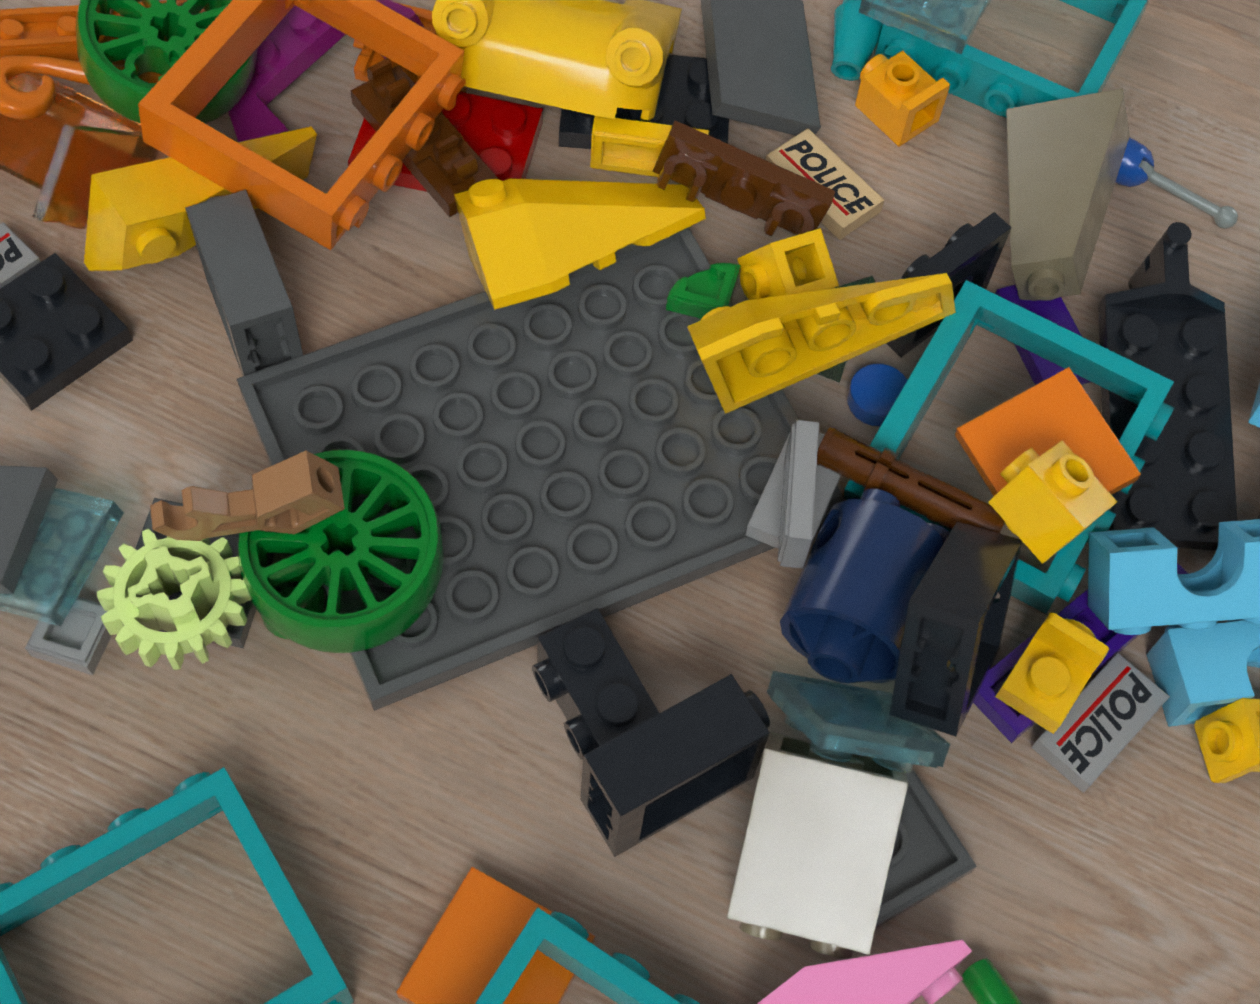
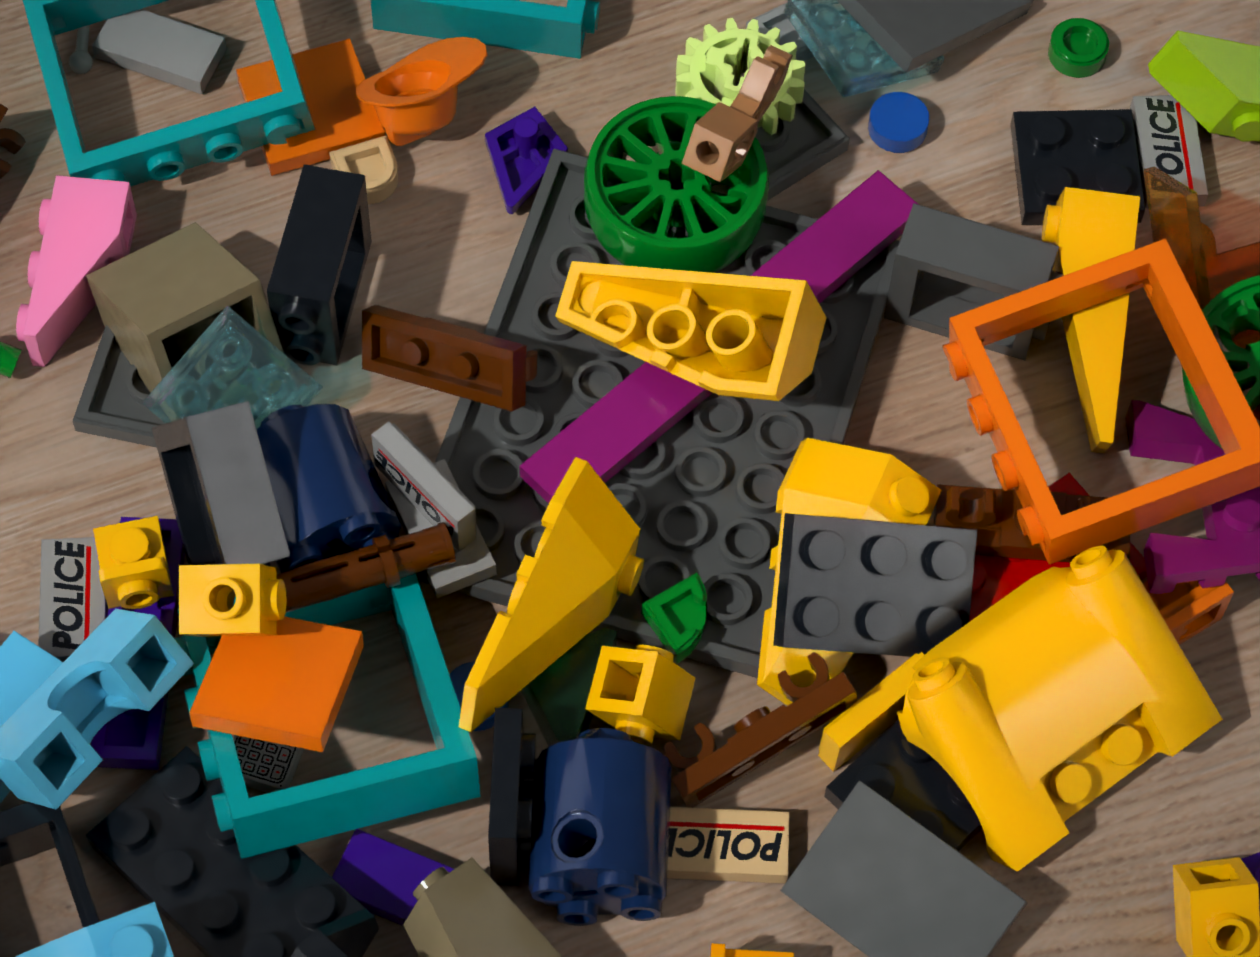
camera: 135 degrees right, 0 degrees up
black brick [532,608,659,760] -> none
none -> tan tile [329,135,398,204]
none -> orange piece [356,37,488,146]
none -> reddish brown plate [362,305,538,412]
none -> dark purple piece [485,106,568,214]
none -> magenta tile [519,170,918,504]
none -> dark blue cylinder [529,728,672,926]
none -> yellow wedge [555,261,827,401]
none -> black plate [773,513,977,657]
none -> blue tile [868,92,929,153]

